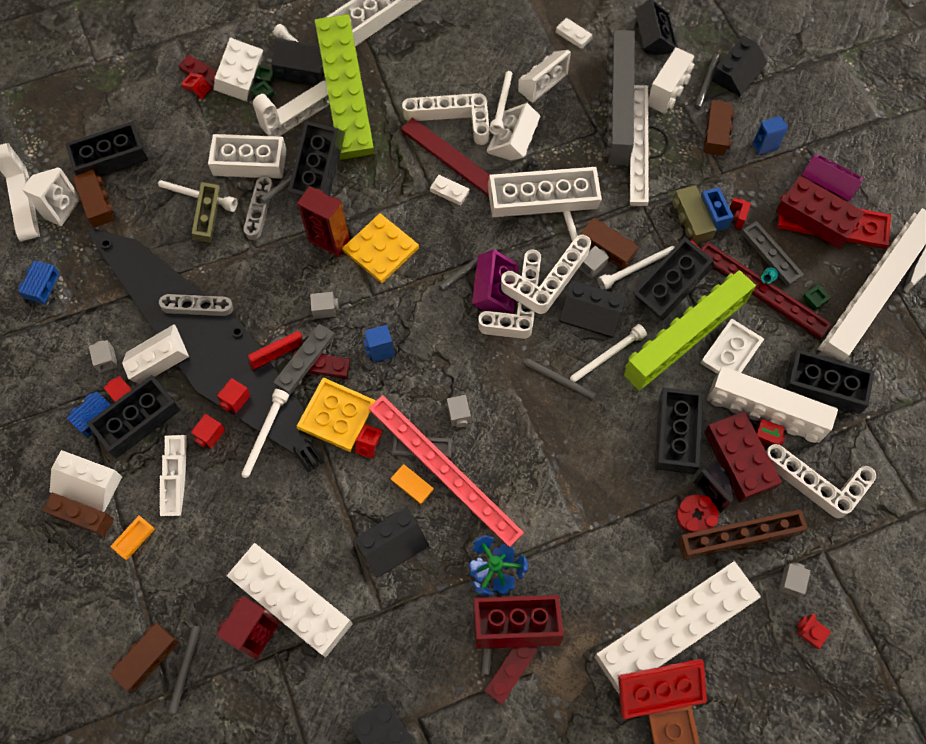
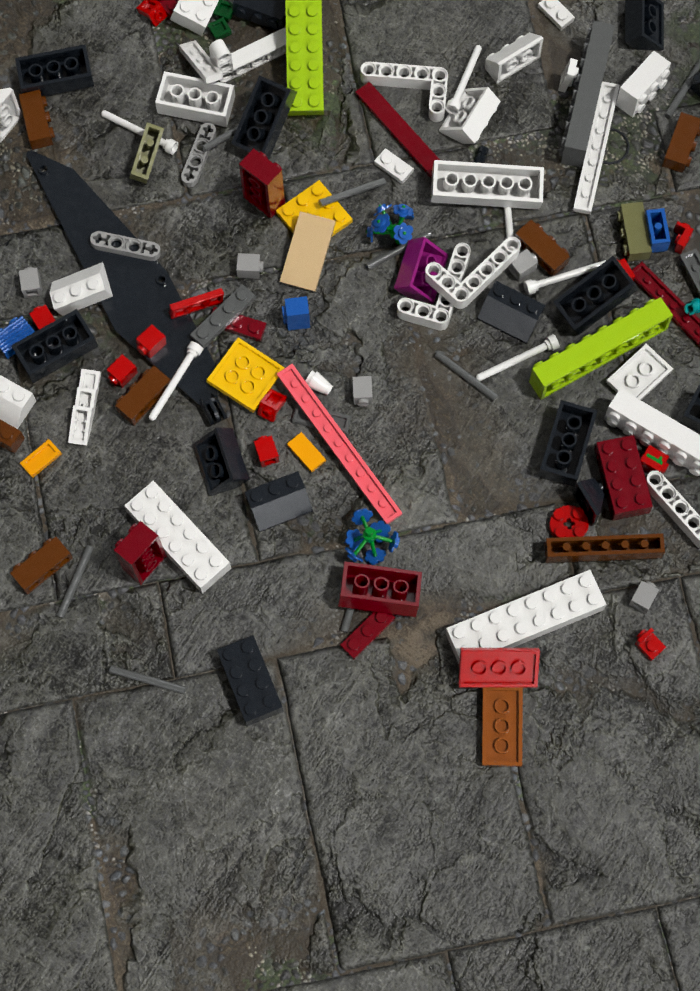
camera: 10 degrees right, 5 degrees up
none -> reddish brown brick [115,366,171,425]
none -> white plate [179,40,223,84]
none -> black slope [193,428,250,496]
none -> red brick [254,435,280,468]
none -> tan tile [280,211,336,292]
none -> white cone [305,370,333,395]
none -> dark grey bar [318,177,386,207]
none -> blue plant [366,204,414,245]
none -> white plate [558,58,579,93]

